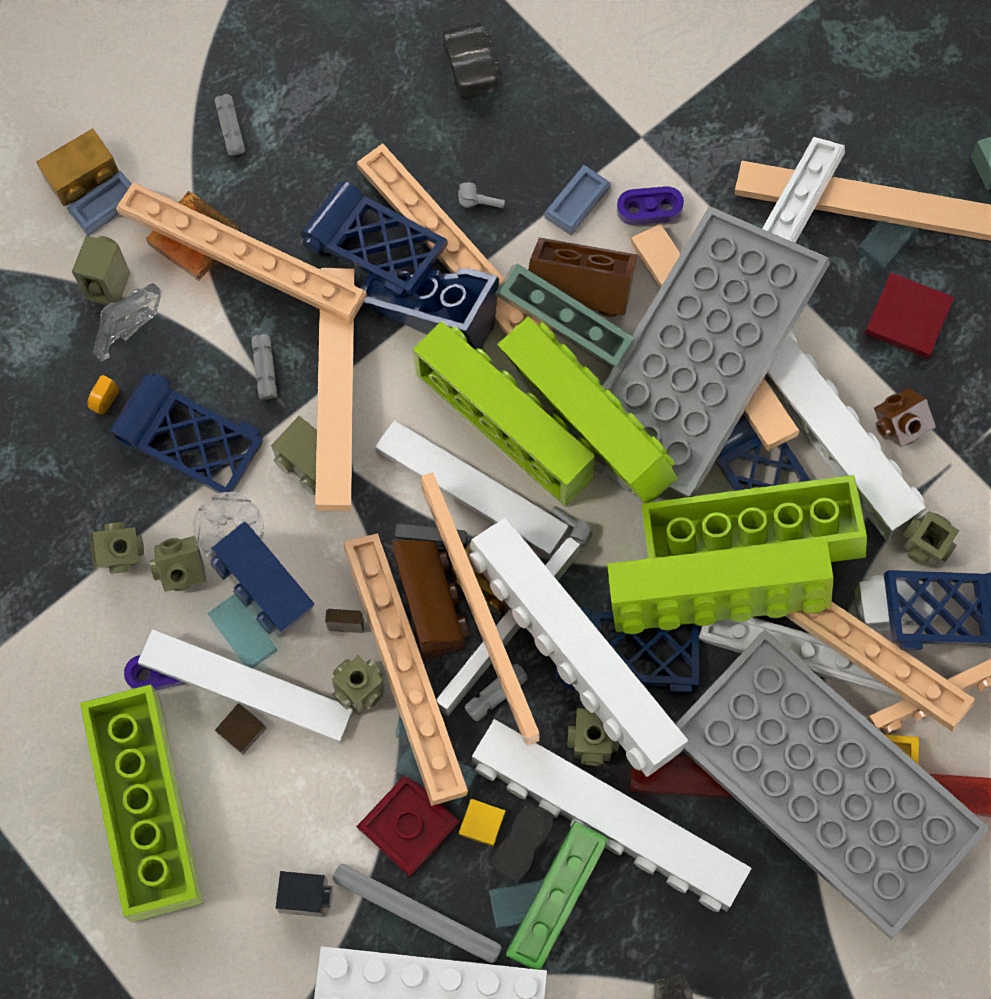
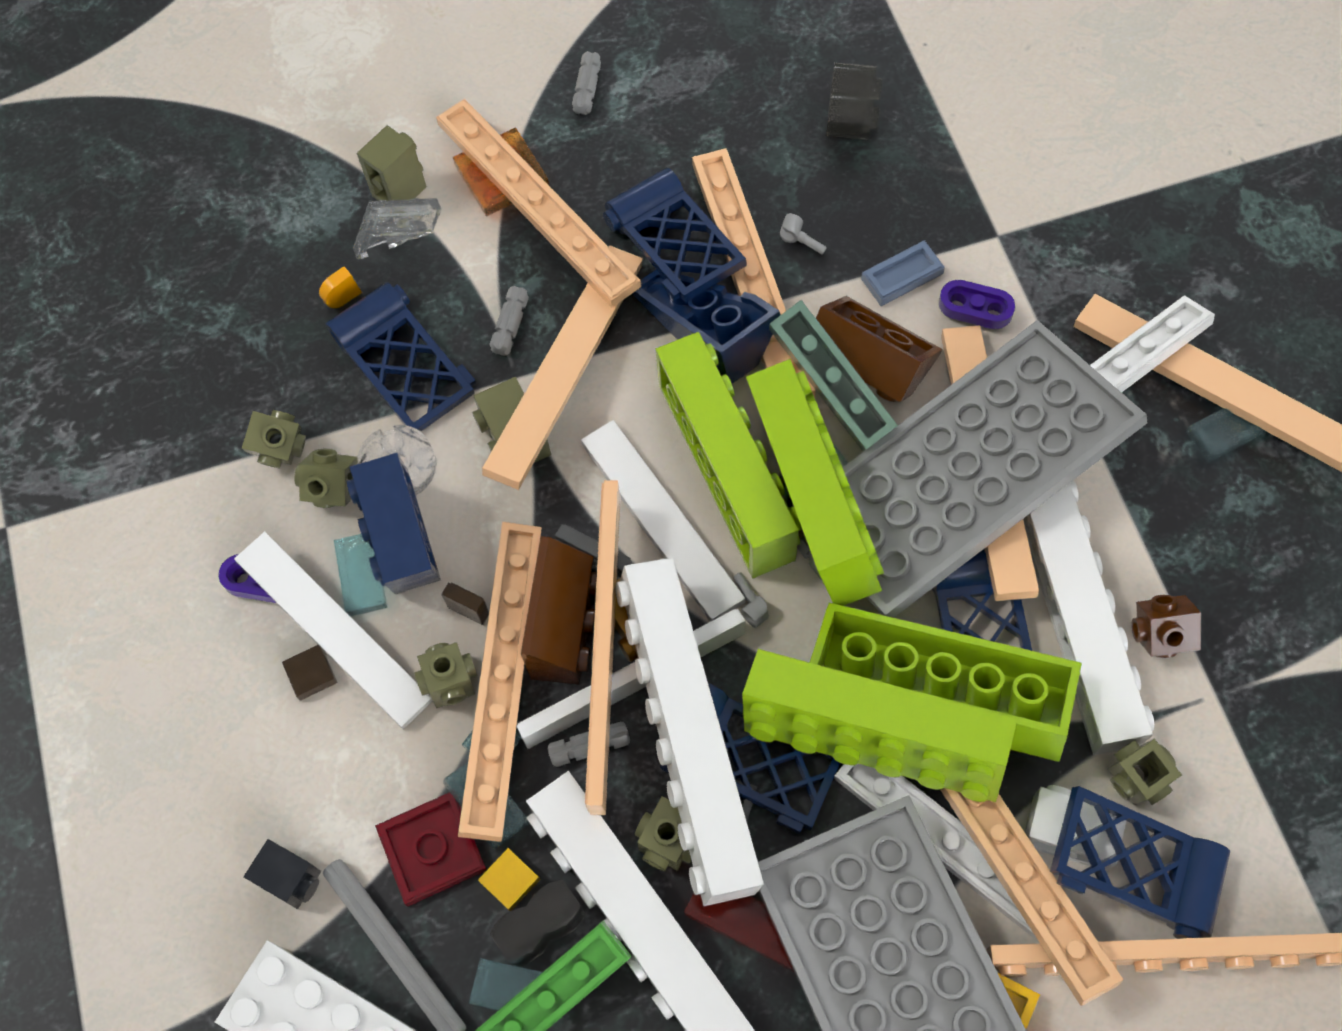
camera: 25 degrees right, 5 degrees down
pearl gold brick [36,128,119,206] -> none
sand blue tile [67,170,131,236] -> none
lime brick [80,684,204,922] -> none
dark red tile [865,272,954,359] -> none

